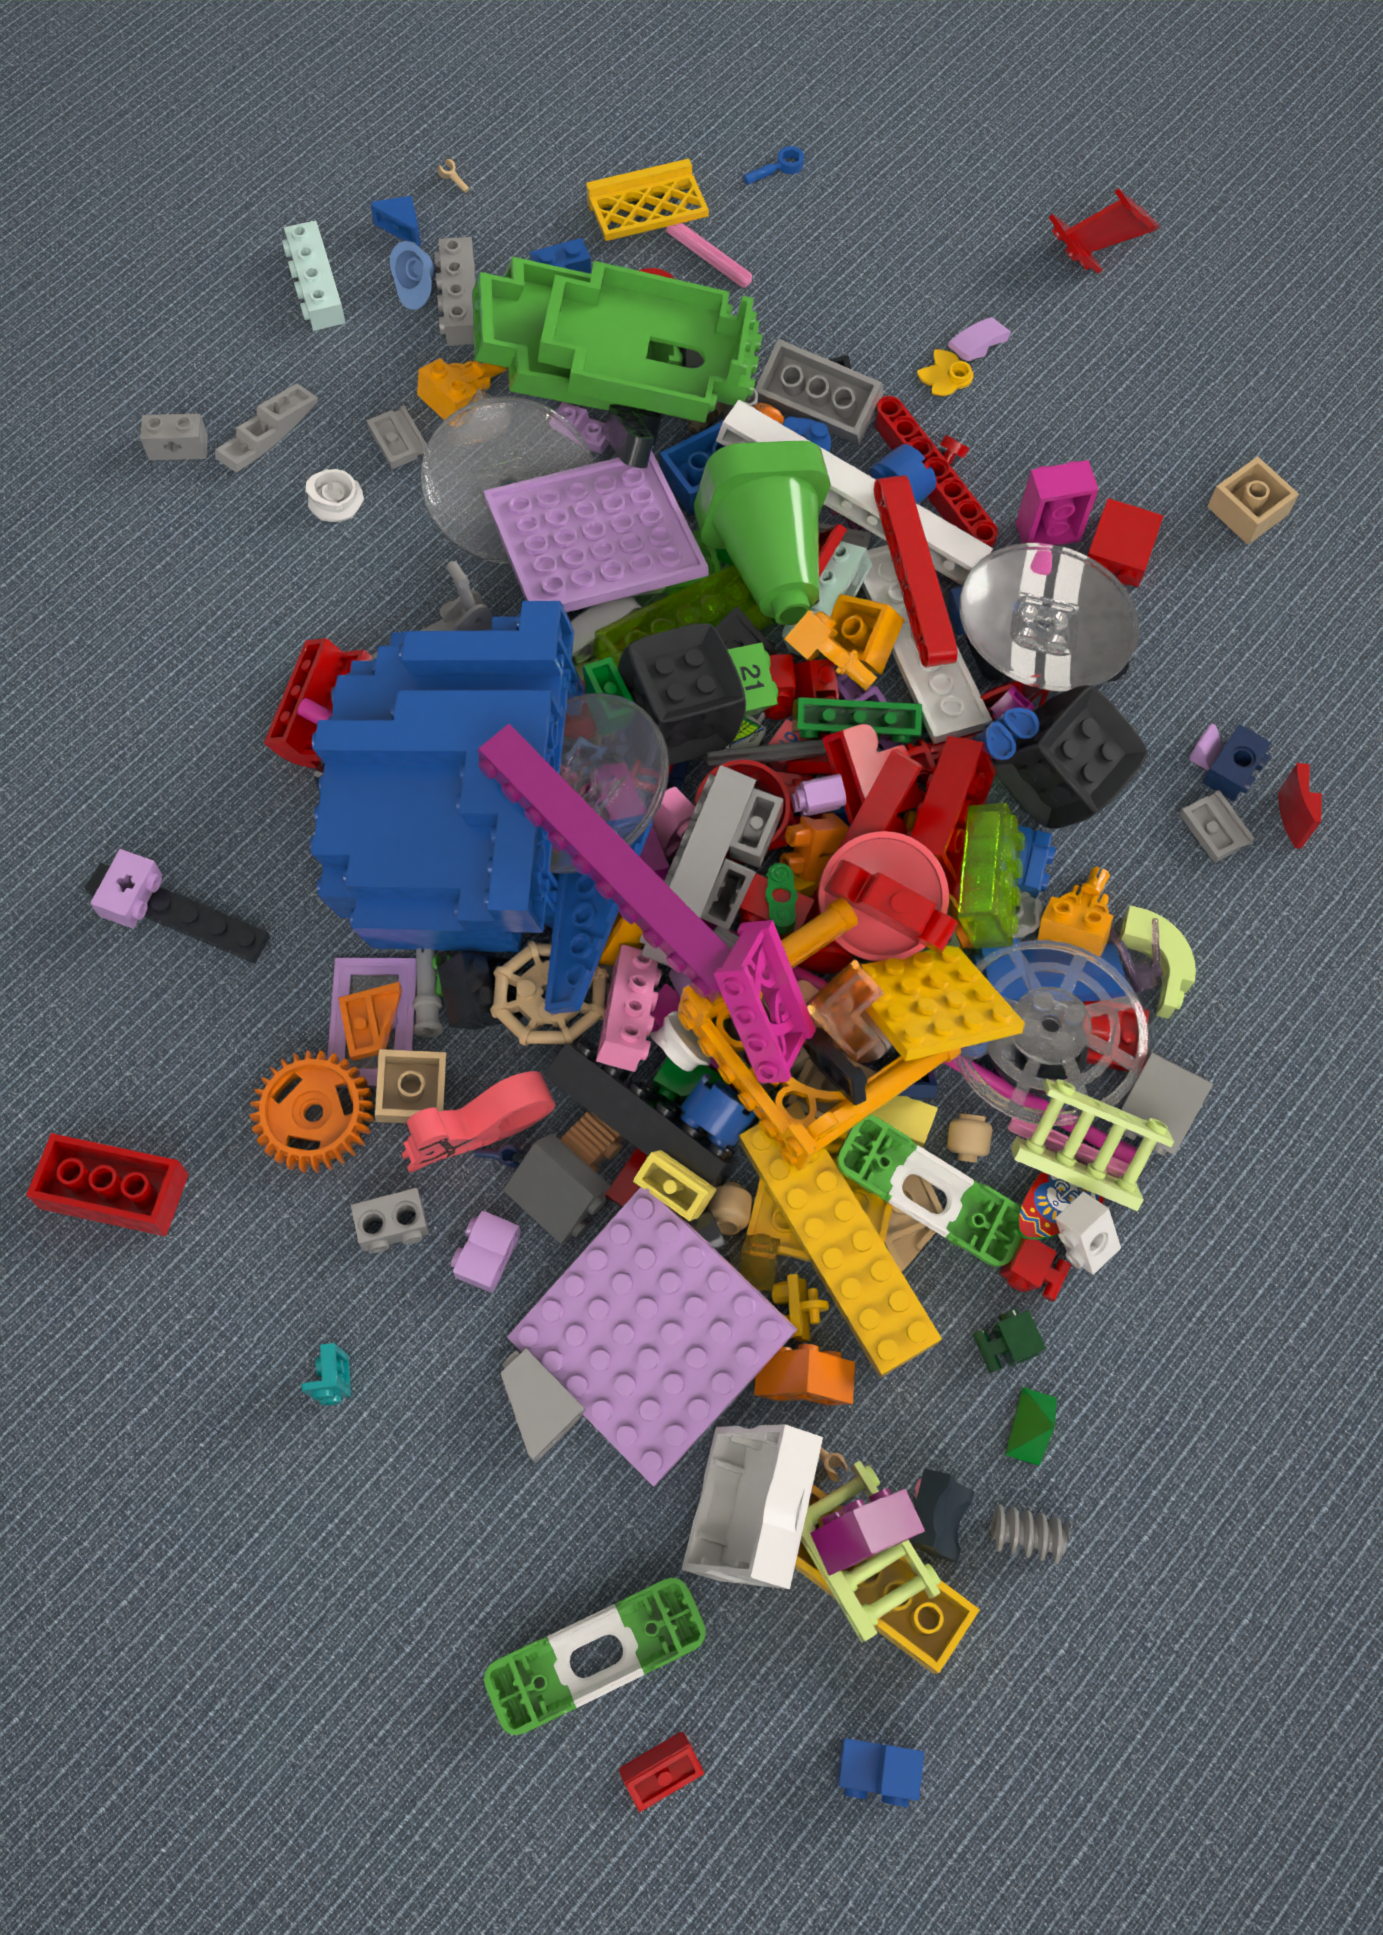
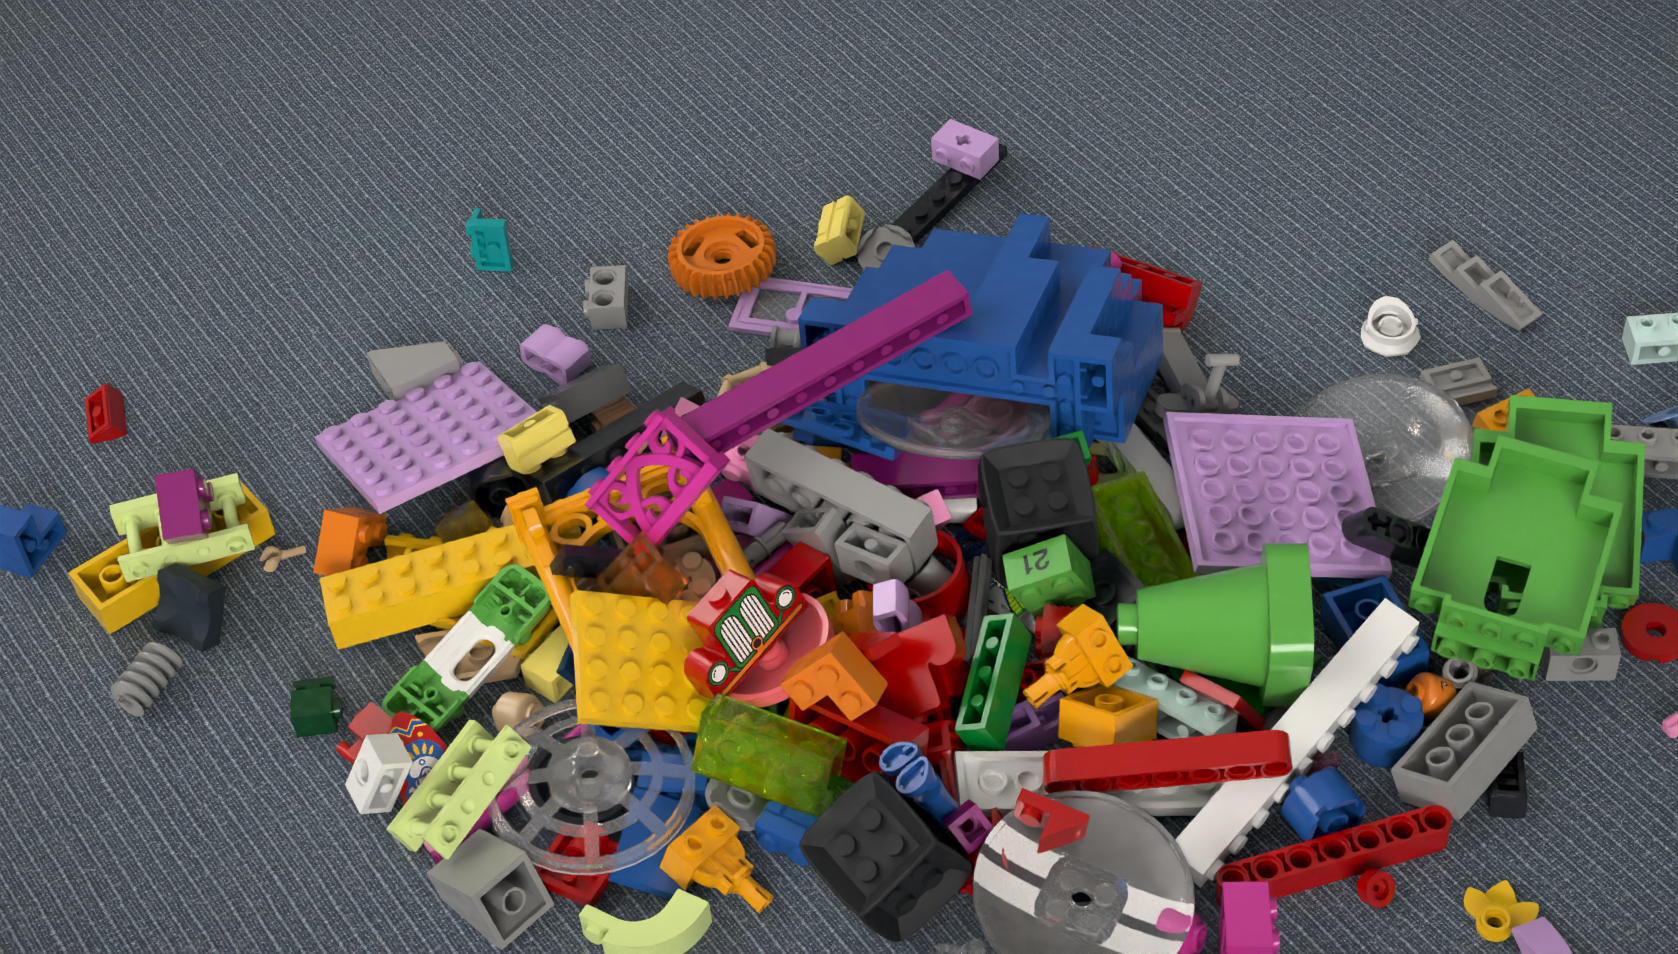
camera: 110 degrees right, 20 degrees down
red brick [26,1133,189,1237] -> none
light grey brick [140,414,208,460] -> none
orange wing [338,981,402,1061] -> none
tan brick [375,1049,446,1123] -> none
coral animal [402,1071,555,1173] -> none
dark blue hand [475,1145,524,1169] -> none
bright green piece [484,1578,706,1735] -> none
white tile [682,1424,823,1589] -> none
green piece [765,863,798,936] -> none
green slope [1005,1387,1057,1466] -> none
clear purple plant [1110,918,1163,992] -> none
none -> orange brick [780,631,888,721]
none -> light yellow brick [814,195,865,265]
none -> light grey tile [857,224,916,271]
none -> red slope [1013,788,1091,854]

